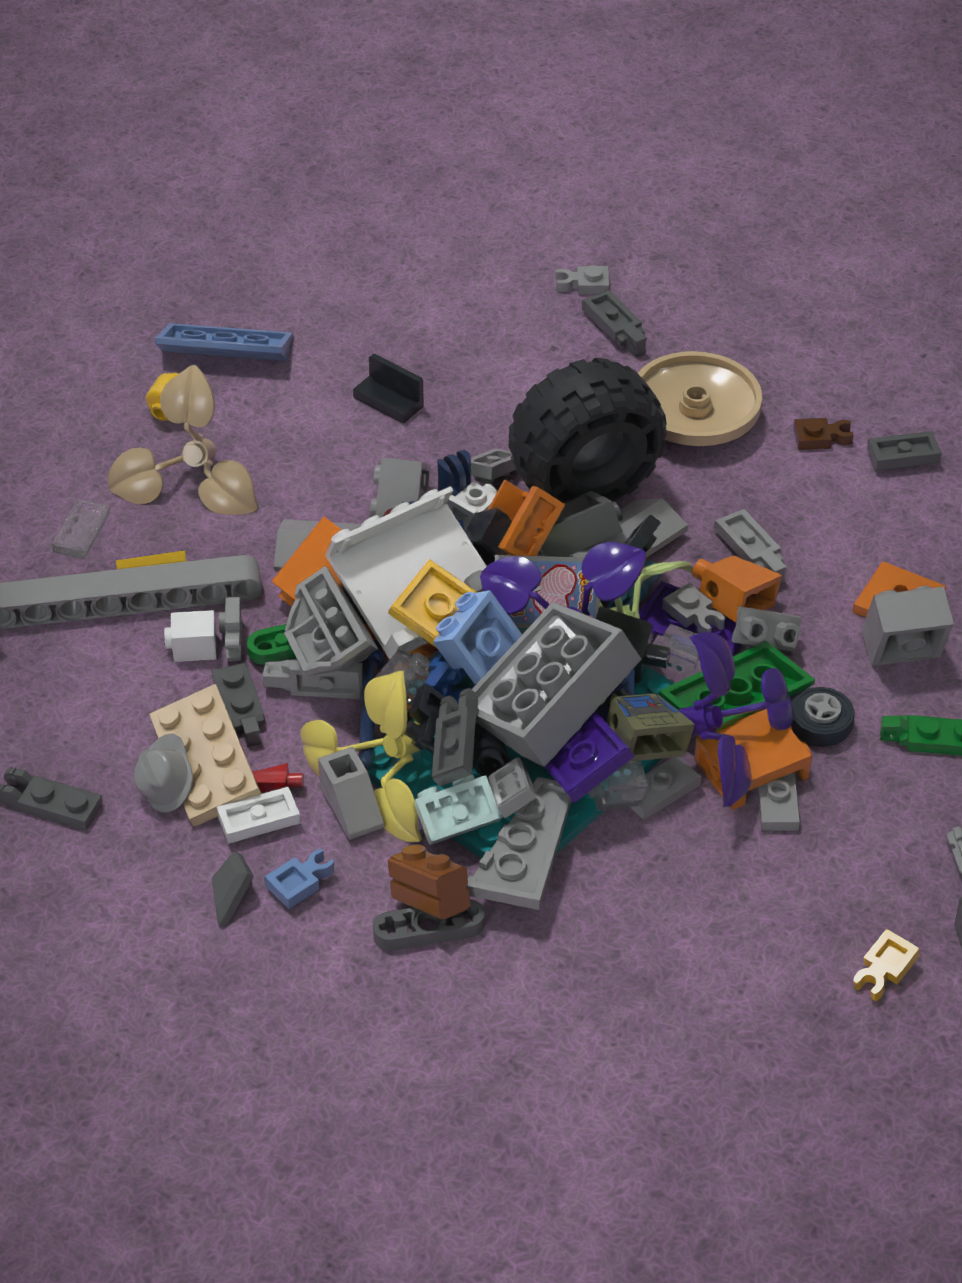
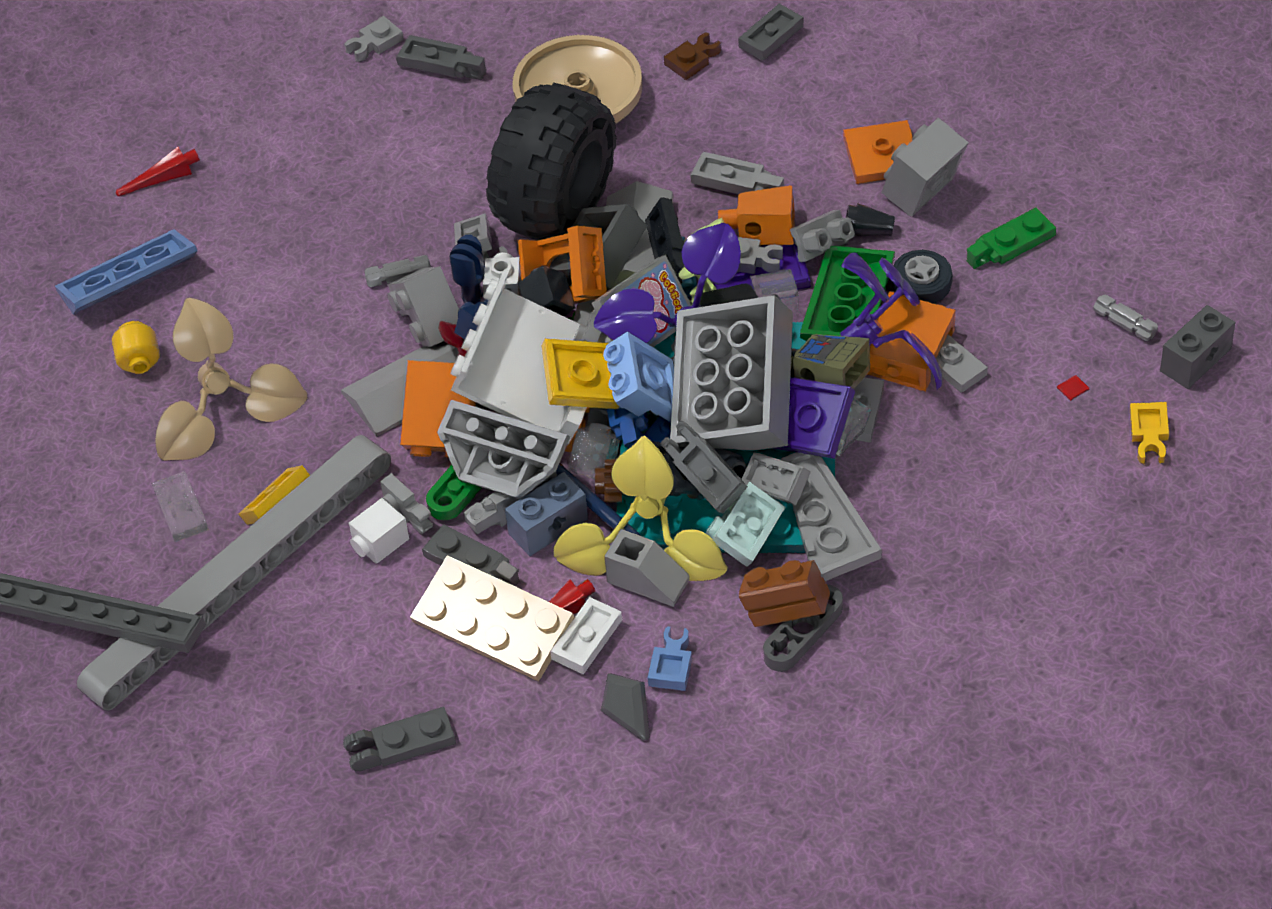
camera: 35 degrees left, 5 degrees up
light grey piece [133,733,193,812] -> none
black panel [353,353,424,424] -> none
none -> red piece [116,147,200,196]
none -> light grey axle [364,255,431,287]
none -> sand blue brick [505,472,588,556]
none -> black cone [846,203,895,236]
none -> red window [1057,375,1089,401]

